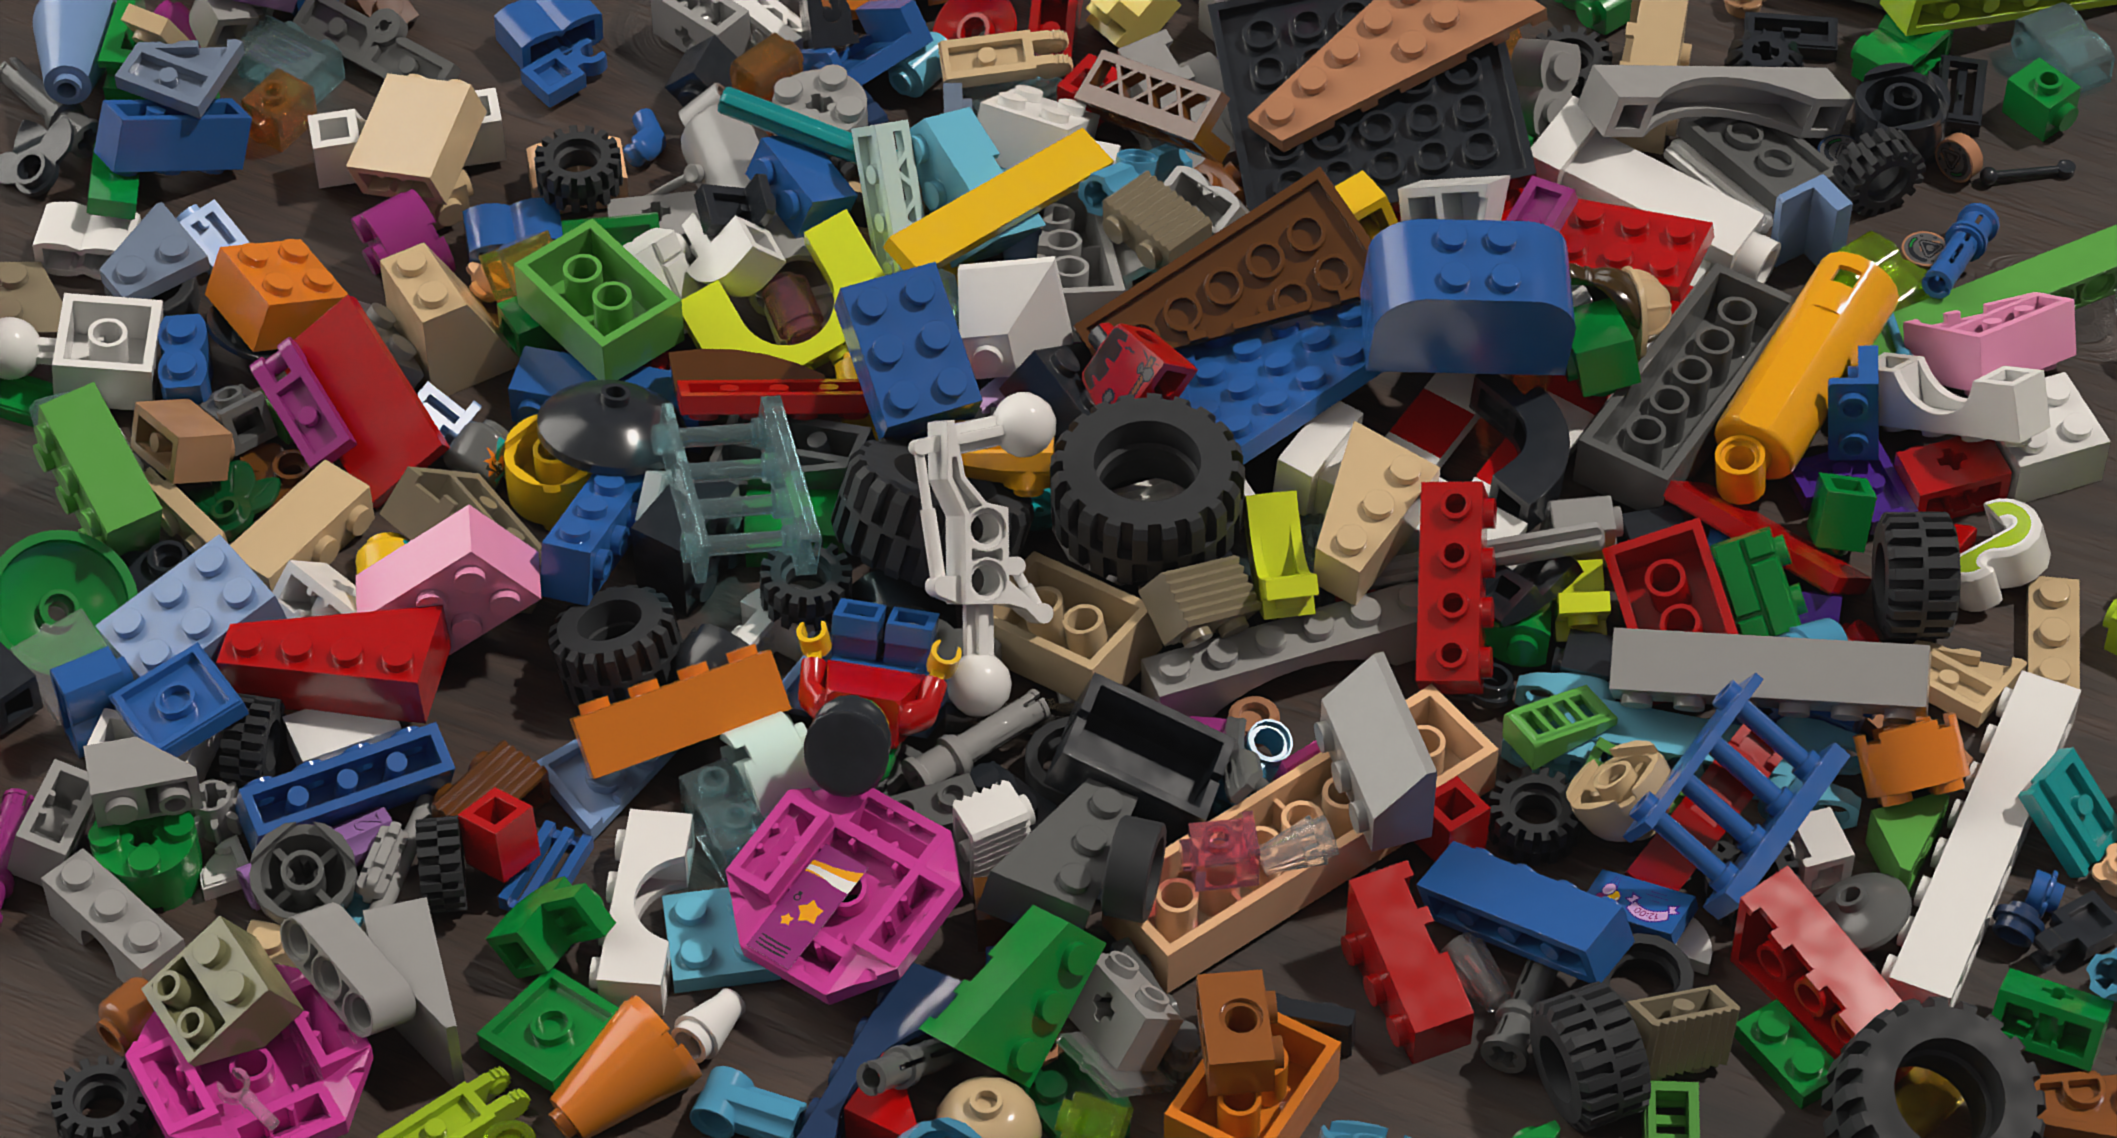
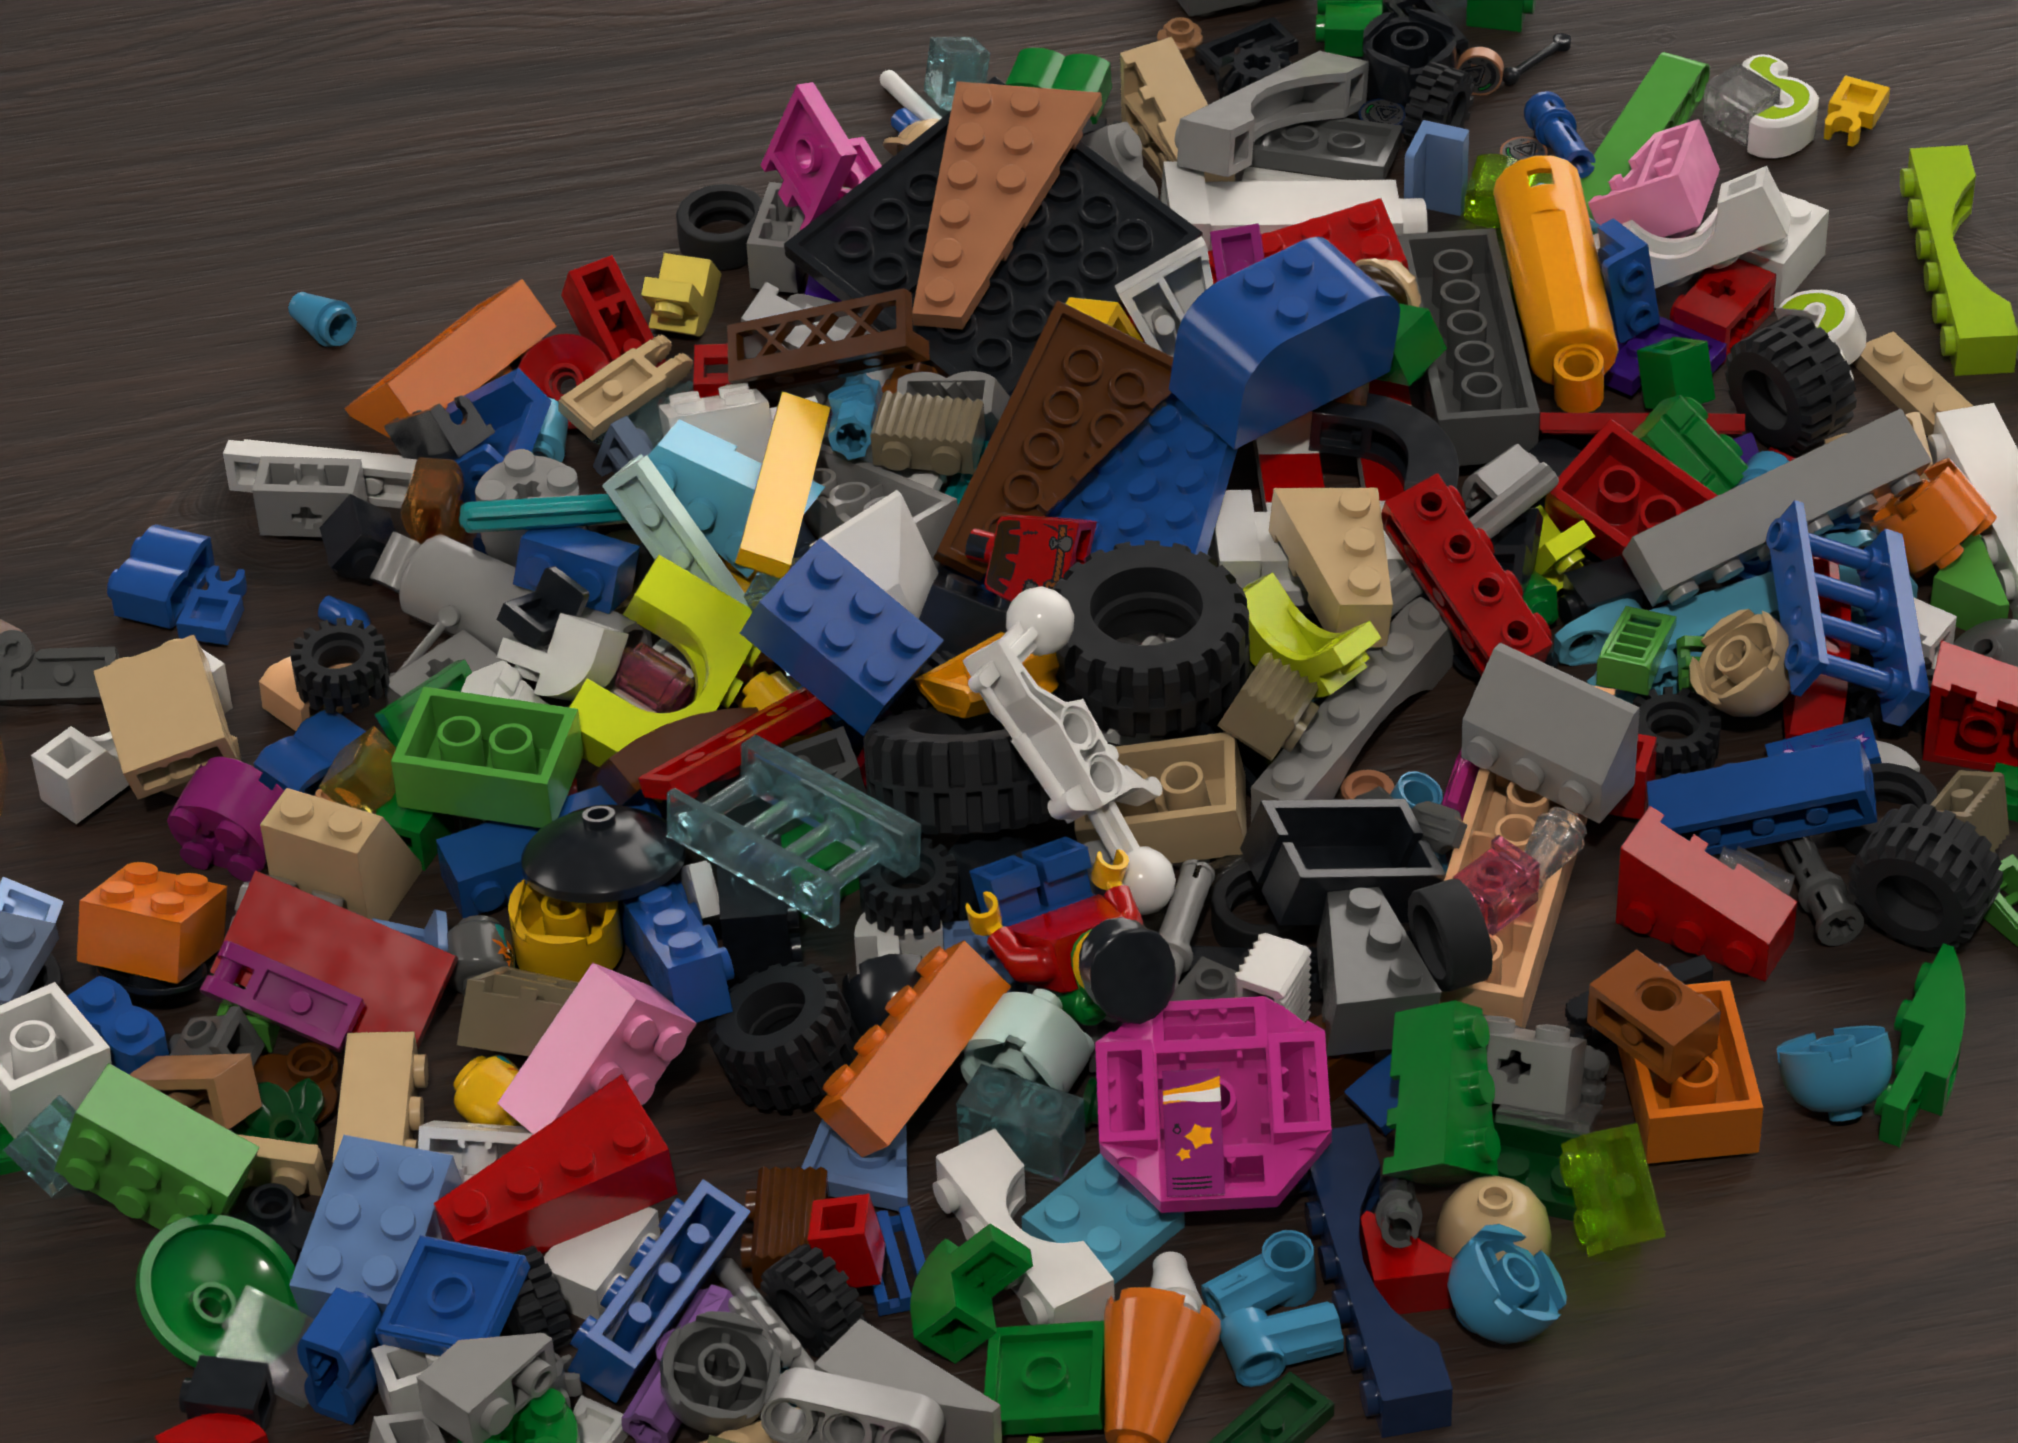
camera: 35 degrees left, 5 degrees down
none -> dark azure piece [1201,1230,1317,1322]

